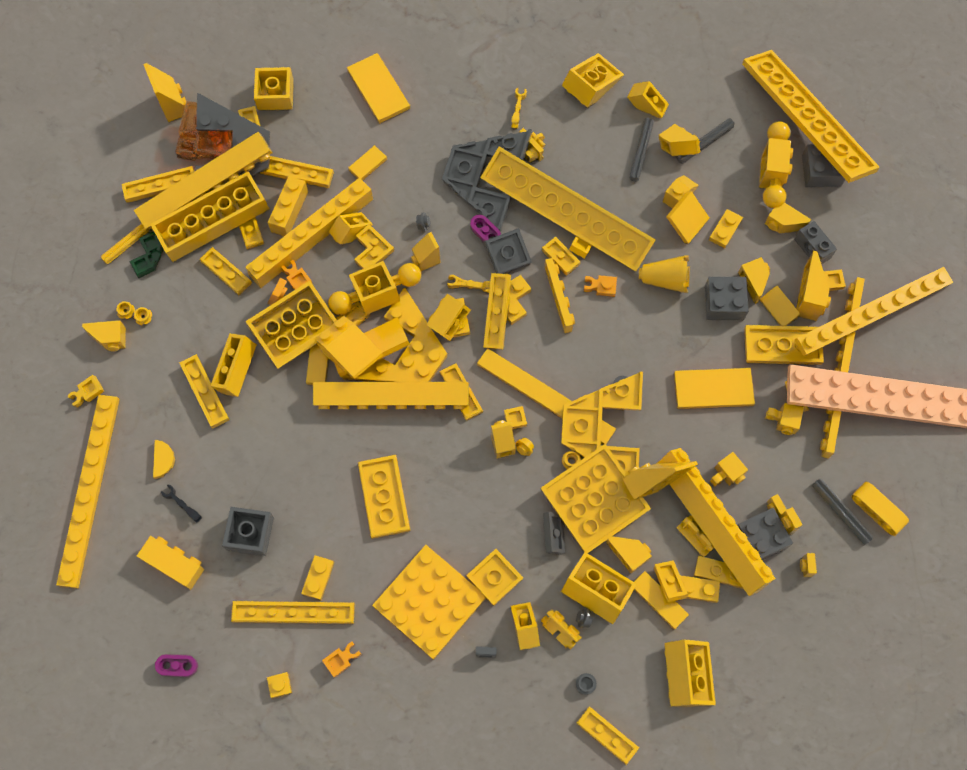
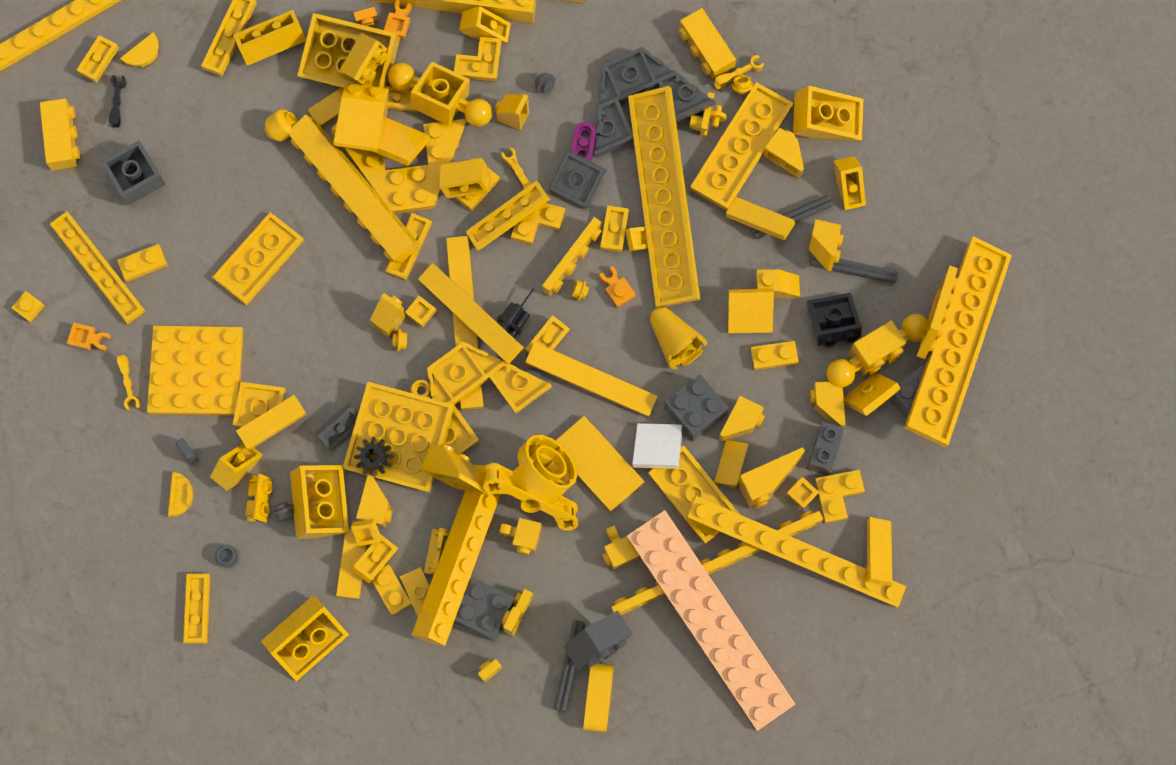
camera: 50 degrees right, 5 degrees up
none -> yellow plate [76,35,119,83]
none -> yellow piece [117,355,141,411]
none -> yellow tile [168,472,194,518]
none -> yellow tile [236,395,307,451]
none -> yellow head [264,109,297,142]
none -> yellow slope [339,33,387,86]
none -> yellow plate [351,519,381,546]
none -> black gear [354,437,394,476]
none -> yellow tile [418,263,524,364]
none -> yellow piece [483,435,578,531]
none -> black piece [496,288,535,338]
none -> yellow plate [525,315,570,354]
none -> yellow tile [525,342,658,417]
none -> dark grey brick [563,611,633,670]
none -> yellow plate [571,280,589,301]
none -> white tile [632,423,683,469]
none -> yellow brick [678,8,736,80]
none -> yellow plate [690,82,794,211]
none -> yellow tile [726,197,795,241]
none -> yellow plate [732,75,753,94]
none -> yellow slope [763,128,804,179]
none -> black plate [807,293,862,348]
none -> yellow plate [815,470,865,524]
none -> yellow plate [843,373,901,416]
none -> yellow tile [867,517,892,586]
none -> yellow plate [916,266,959,359]

